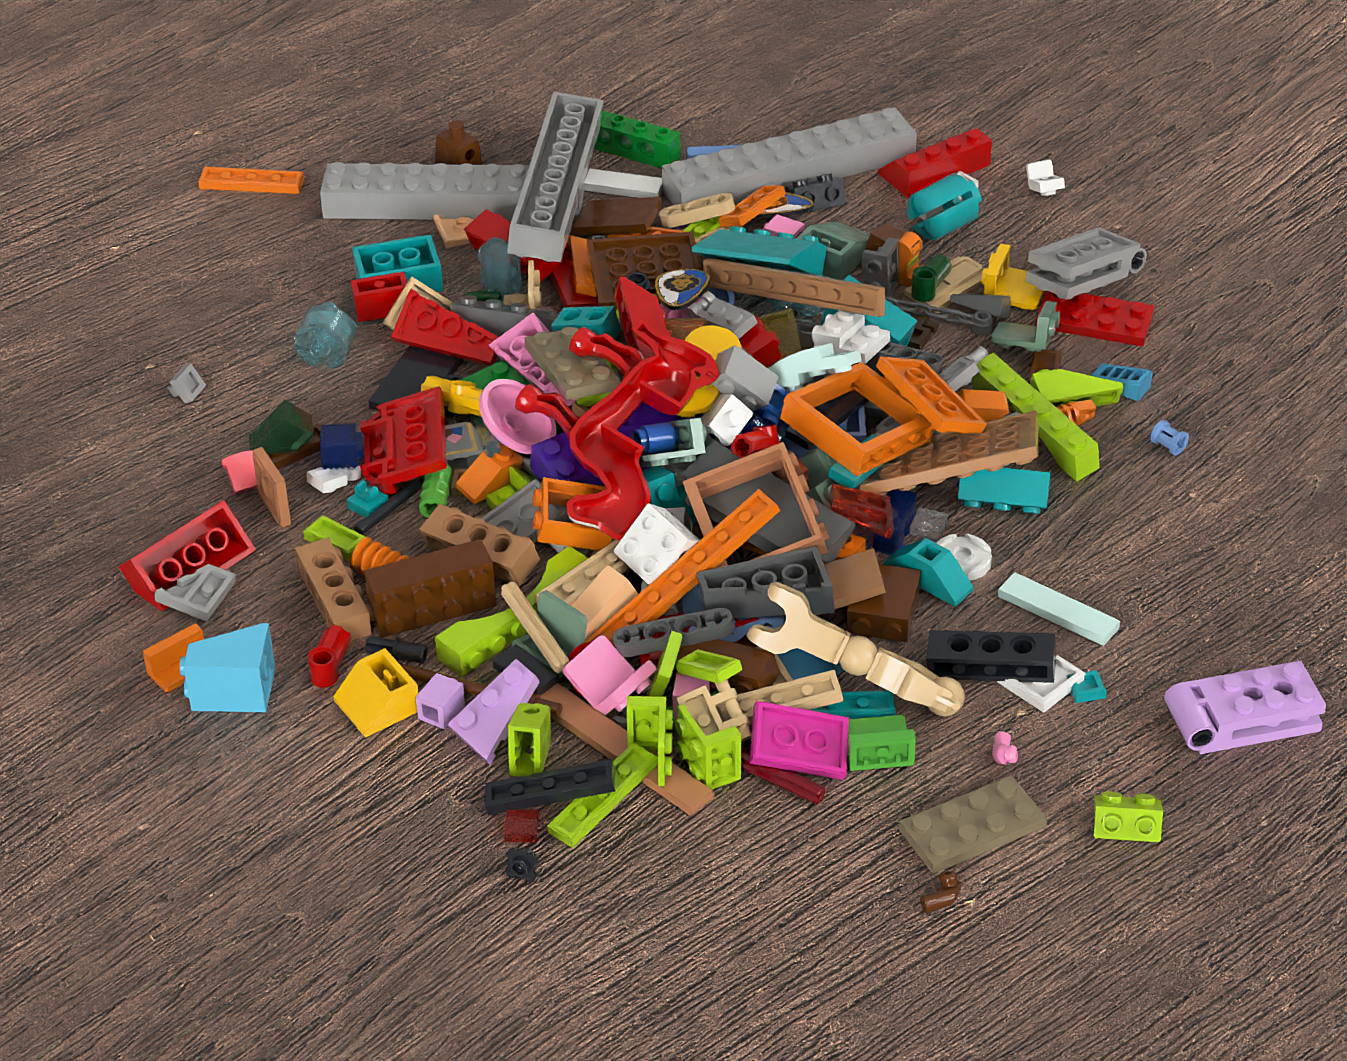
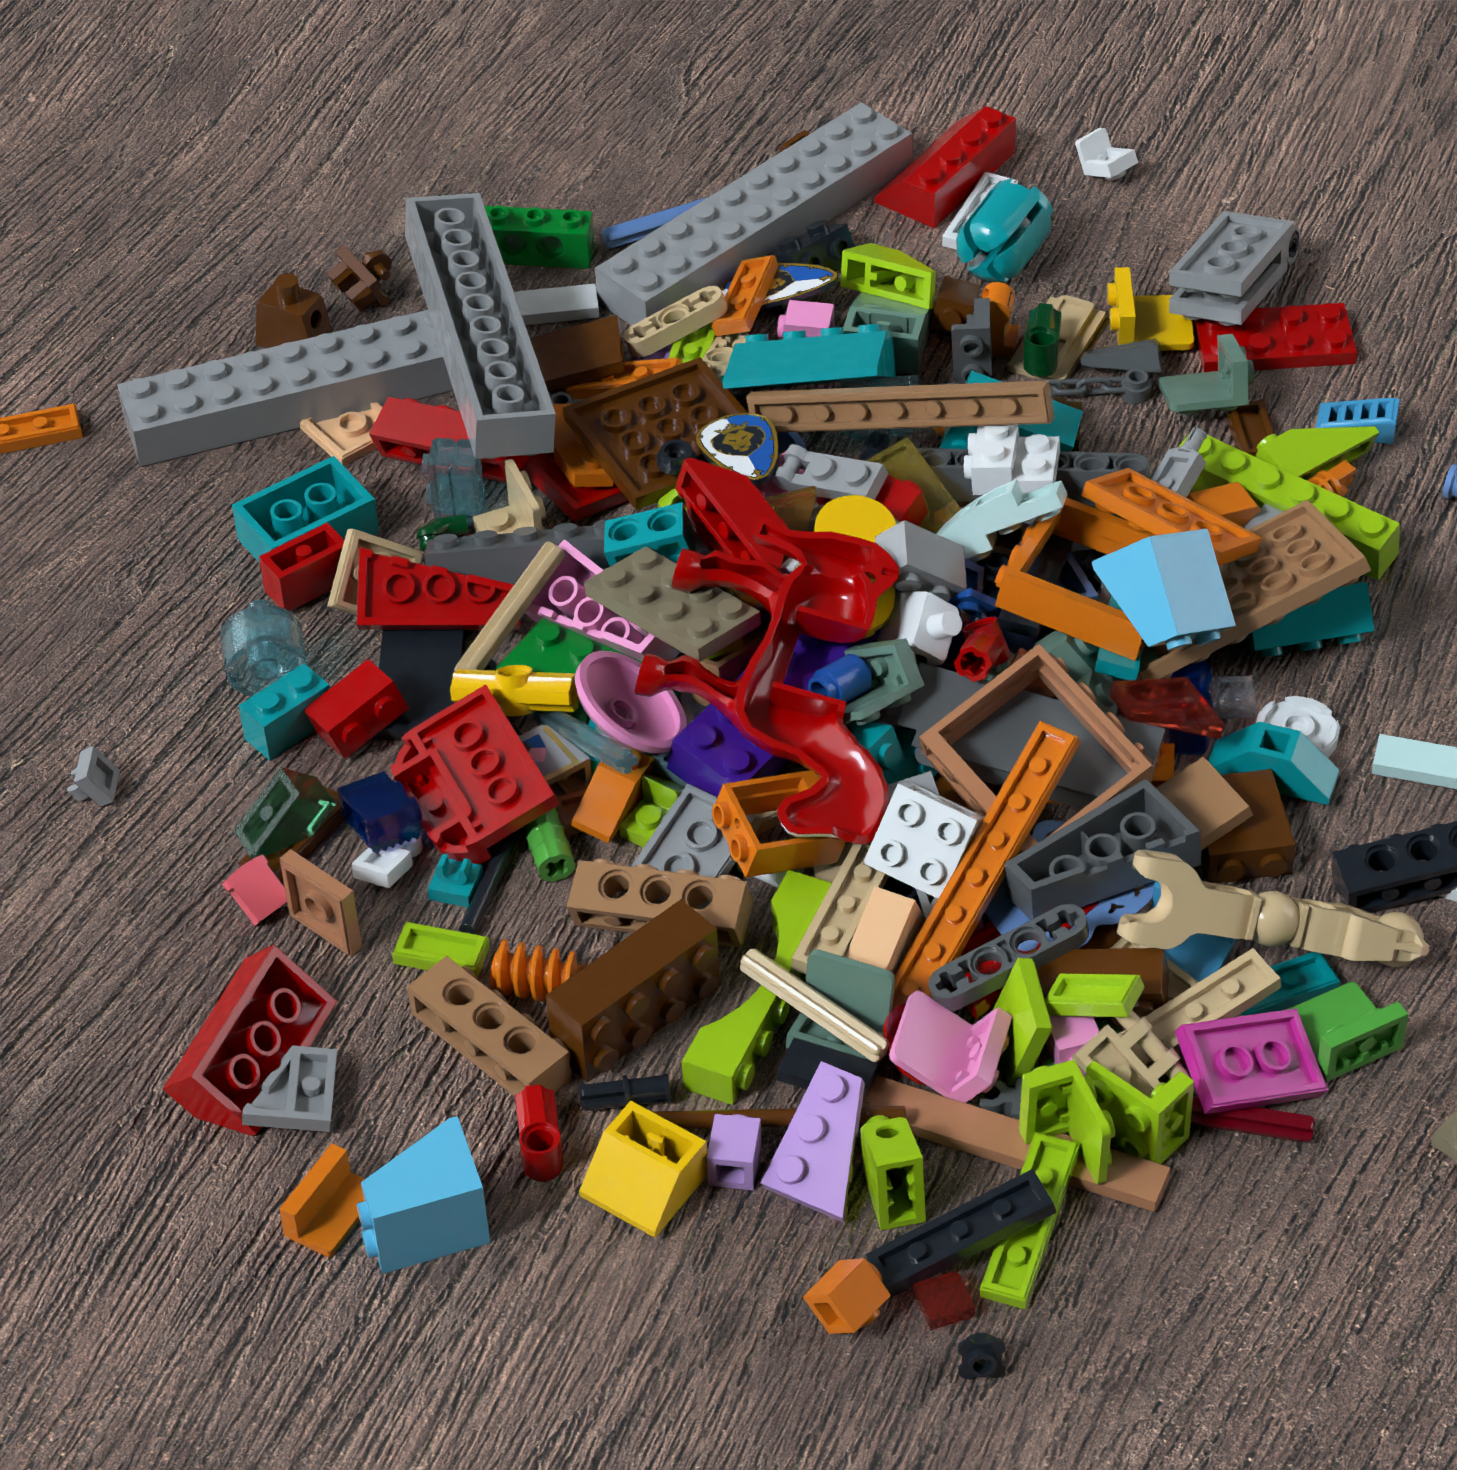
camera: 20 degrees left, 5 degrees up
none -> teal brick [238,663,330,761]
none -> red brick [304,659,409,759]
none -> reddish brown hips [326,245,392,312]
none -> tan axle [454,541,565,671]
none -> orange brick [803,1258,891,1334]
none -> lime slope [840,243,936,309]
none -> medium azure slope [1092,529,1236,651]

